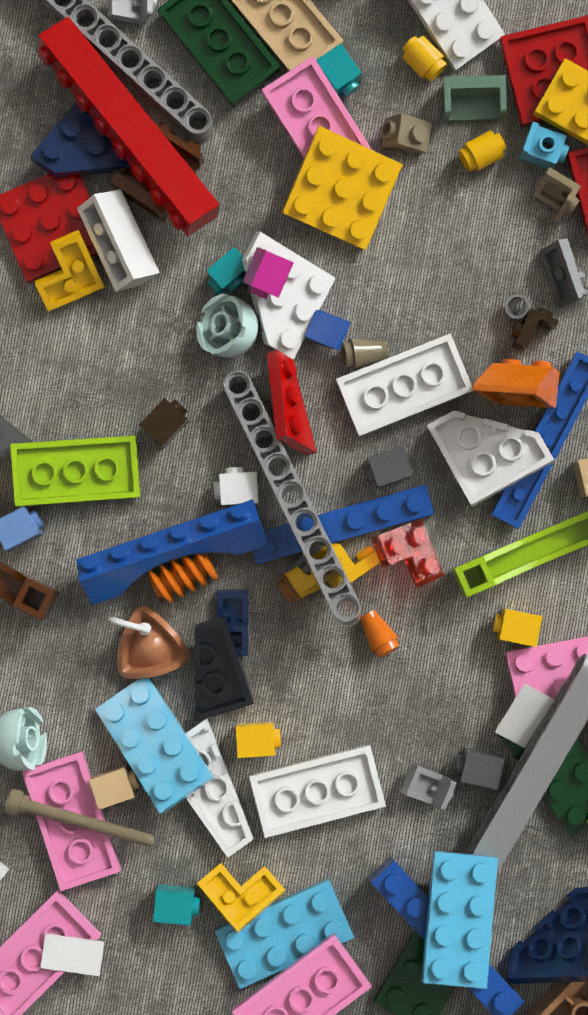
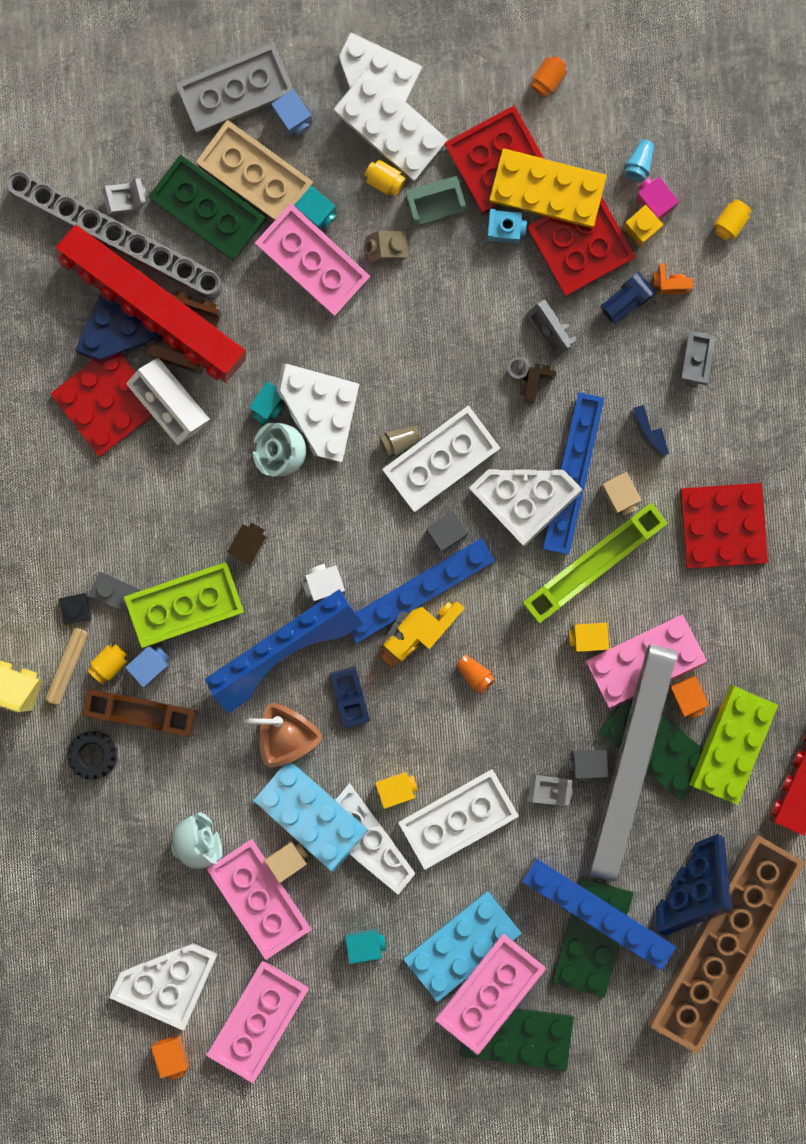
camera: 10 degrees left, 0 degrees up
dark tan piece [5,788,154,846] -> none
yellow plate [34,230,104,312] -> none
white sticker [40,933,104,976] -> none
orange piece [148,552,218,605] -> none
black wing [195,616,254,722] -> none
yellow plate [197,863,285,934] -> none
light grey beam [224,371,361,625] -> none
dark pink brick [243,247,294,299] -> none
red wing [267,350,317,456] -> none
yellow plate [281,126,403,250] -> none
blue slope [305,310,351,351] -> none
clear red plate [371,519,445,588] -> none
medium azure plate [421,851,498,989] -> none
yellow brick [458,130,506,172] -> none
orange slope [473,359,560,409] -> none
white sticker [495,683,555,748] -> none
dark tan bracket [532,167,581,223] -> none

